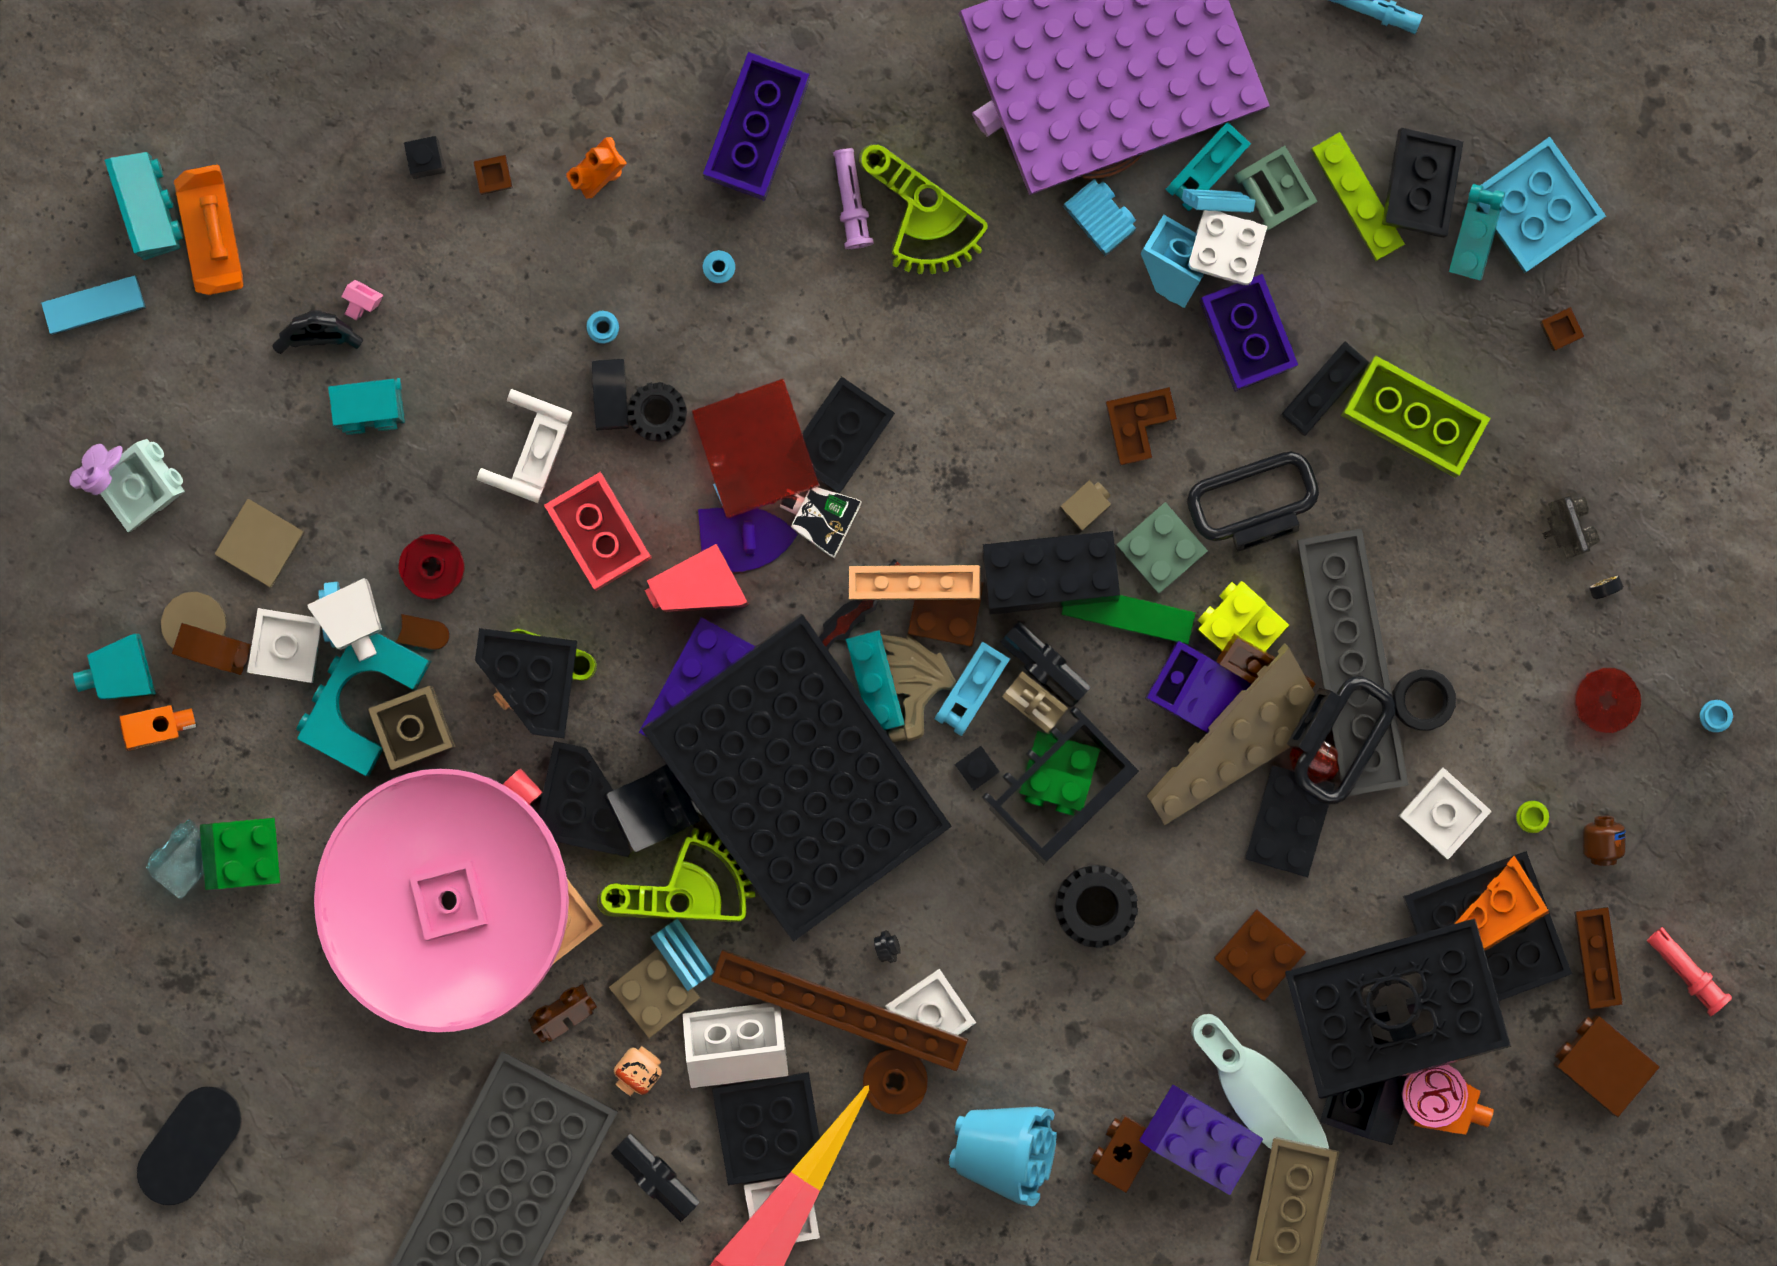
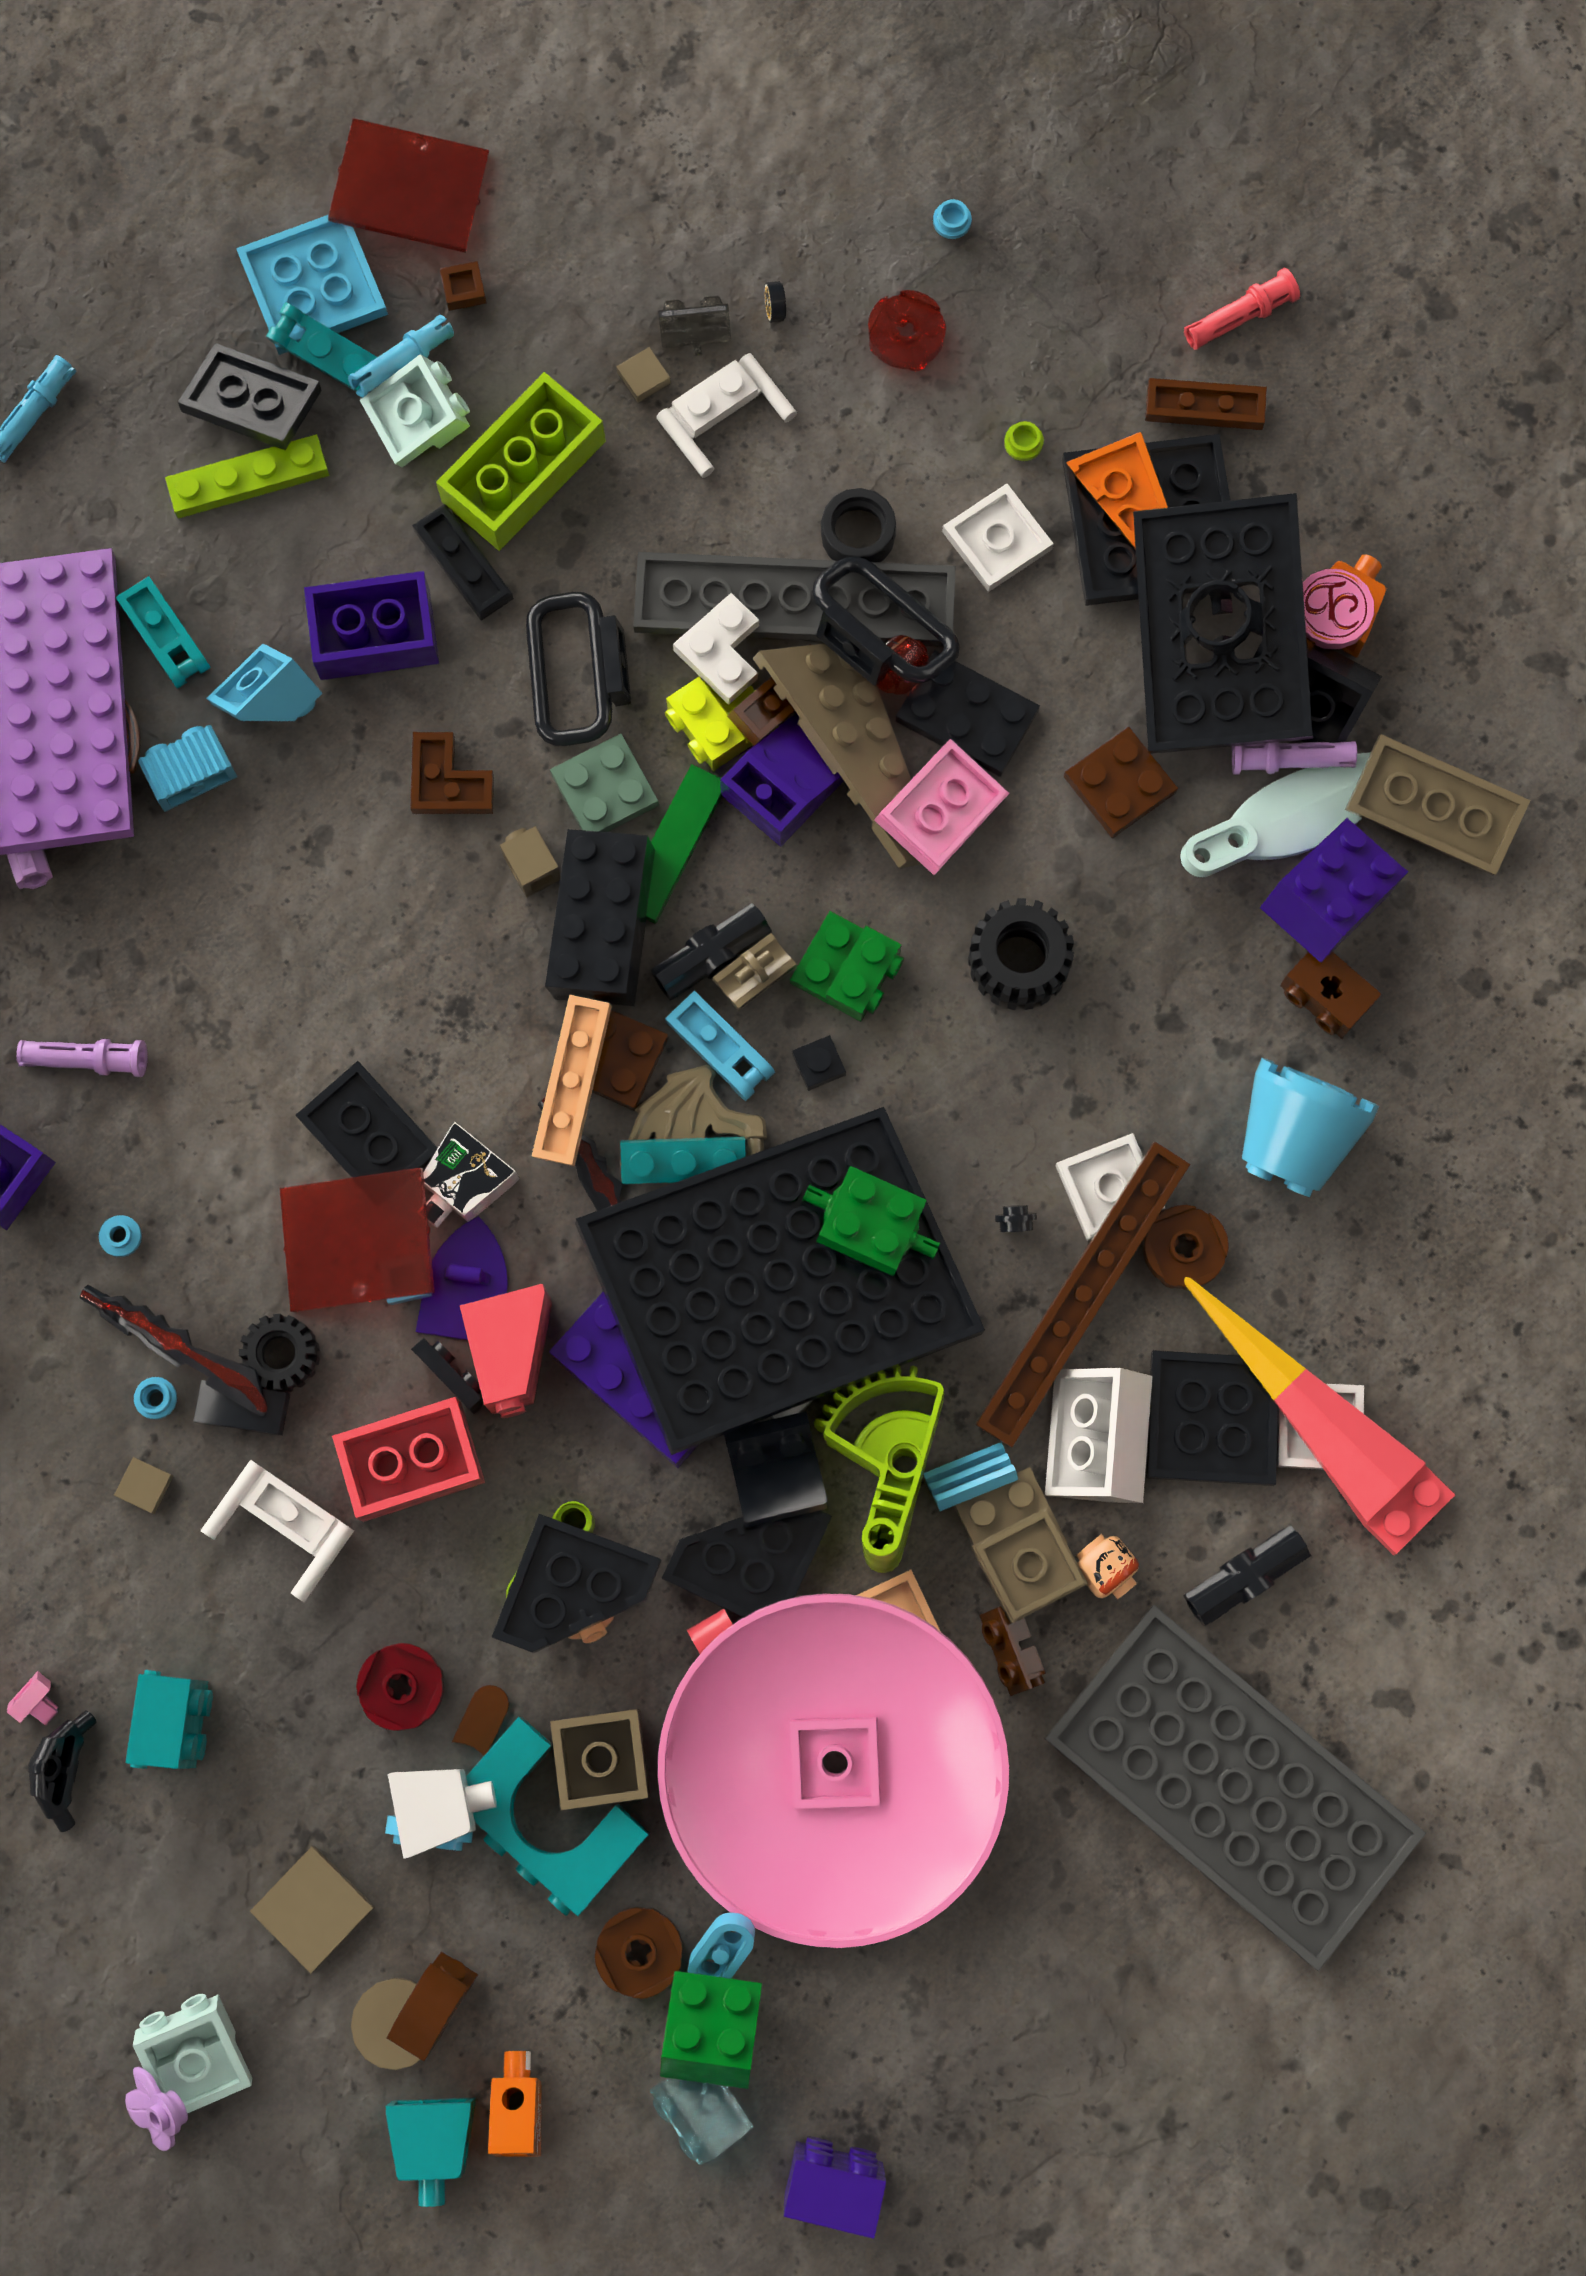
camera: 75 degrees left, 10 degrees down
black tile [137,1087,242,1205] -> none
white tile [247,608,322,683] -> none
lime arm [859,145,988,274] -> none
black hinge [982,706,1139,865] -> none
medium azure tile [1182,189,1255,213] -> none
white bracket [1189,210,1267,285] -> none
sand green plate [1234,146,1318,232] -> none
reddish brown brick [1553,1015,1660,1117] -> none
reddish brown head [1583,816,1626,866] -> none
none -> black sword [80,1285,267,1416]
none -> dark tan tile [114,1457,174,1514]
none -> clear red piece [328,118,489,253]
none -> medium azure pin [348,315,454,397]
none -> light aqua plate [360,354,470,468]
none -> black plate [411,1337,484,1414]
none -> reddish brown plate [595,1907,683,1999]
none -> dark tan tile [616,347,671,403]
none -> white plate [656,353,797,478]
none -> white plate [673,593,759,705]
none -> medium azure plate [688,1913,755,1979]
none -> dark purple brick [784,2136,886,2239]
none -> green plate [802,1166,940,1276]
none -> bright pink tile [874,739,1009,875]
none -> dark tan tile [971,1507,1088,1624]
none -> lavender pin [1232,741,1357,775]

